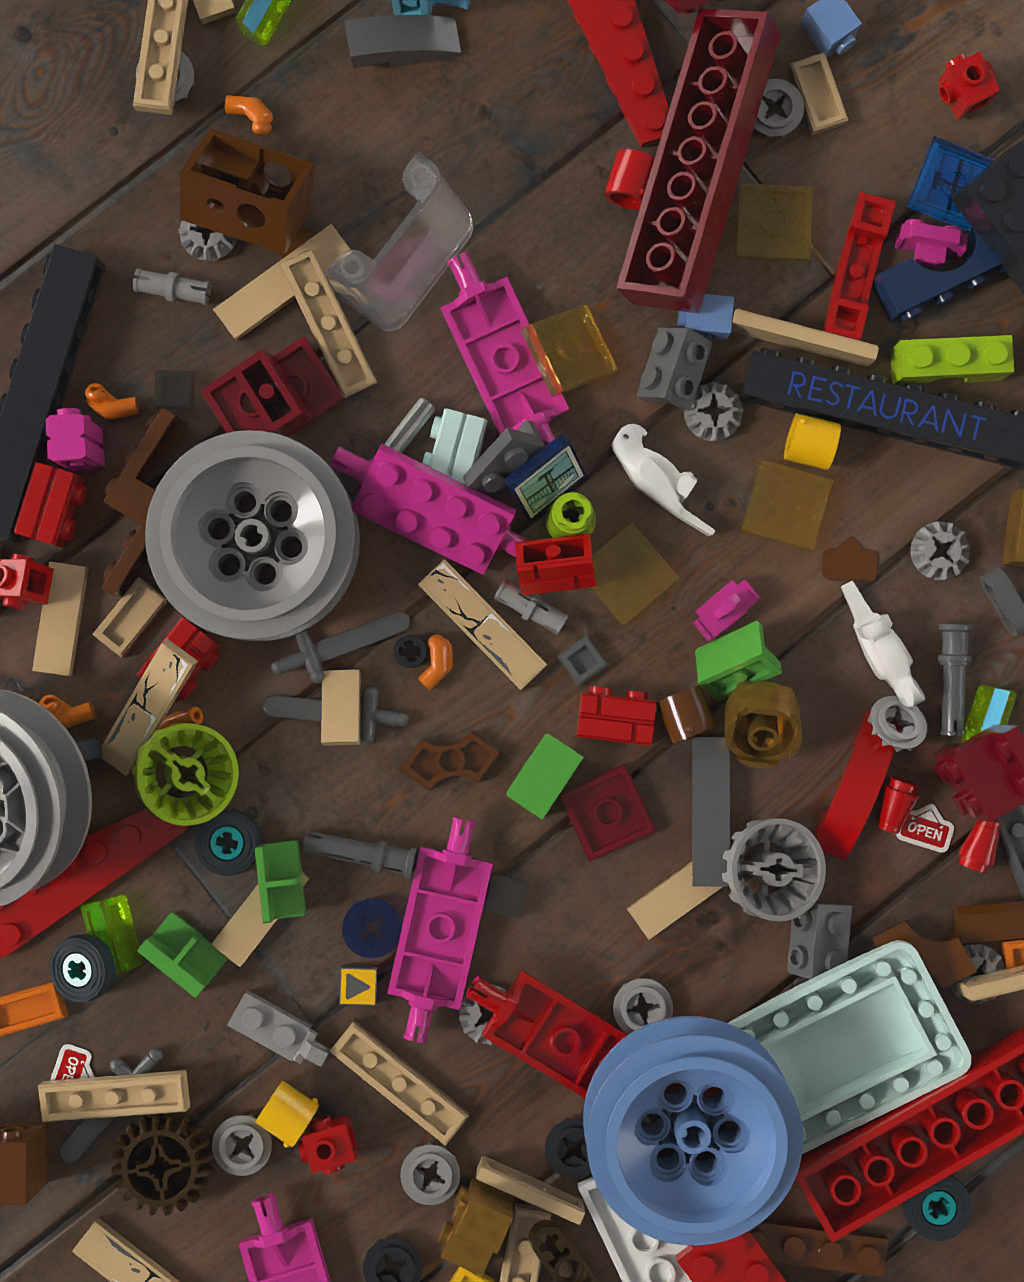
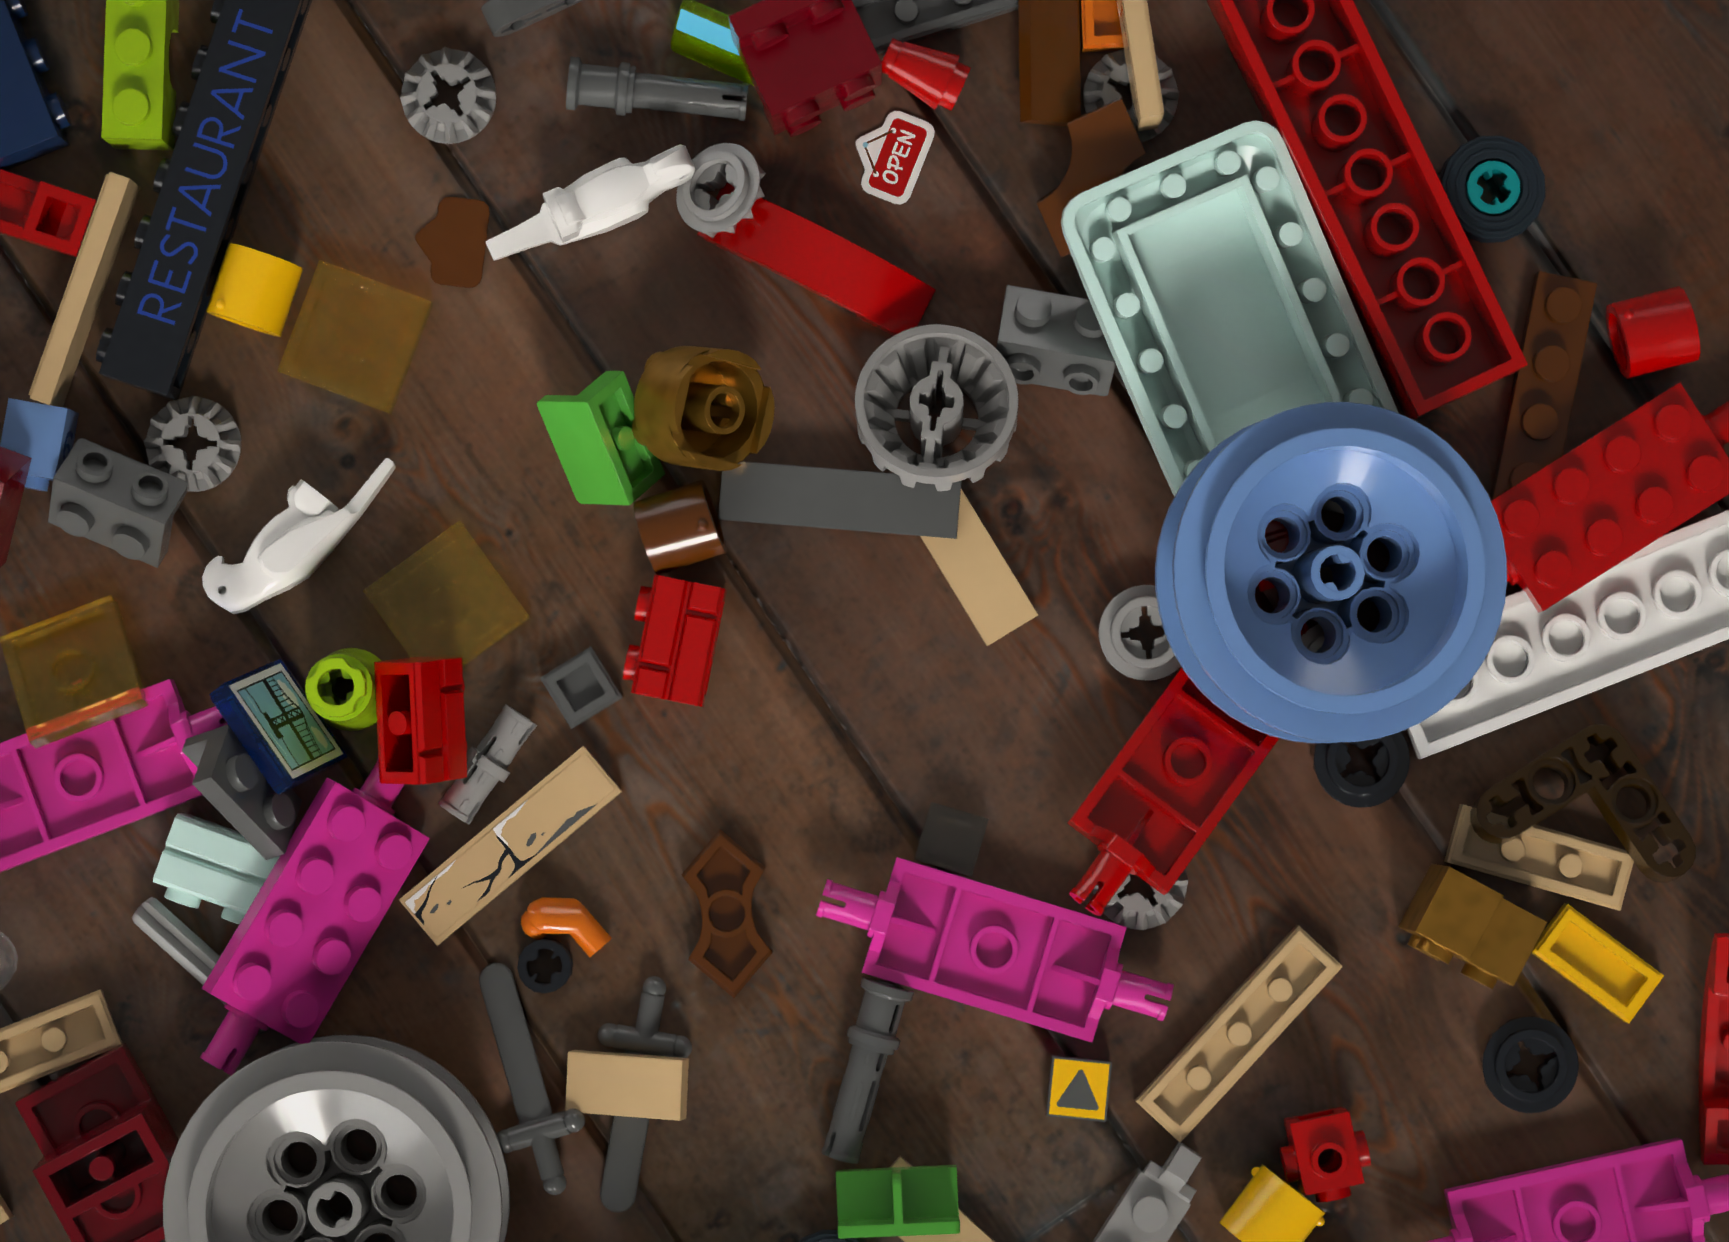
camera: 90 degrees left, 0 degrees up
clear blue gear [342,898,402,958] -> none
light grey gear [400,1142,460,1205] -> none
tan tile [476,1156,585,1225] -> none
bright green panel [506,733,584,820] -> none
dark red tile [559,763,657,862] -> none
dark pink piece [693,579,761,642] -> none
red cone [878,776,920,834] -> none

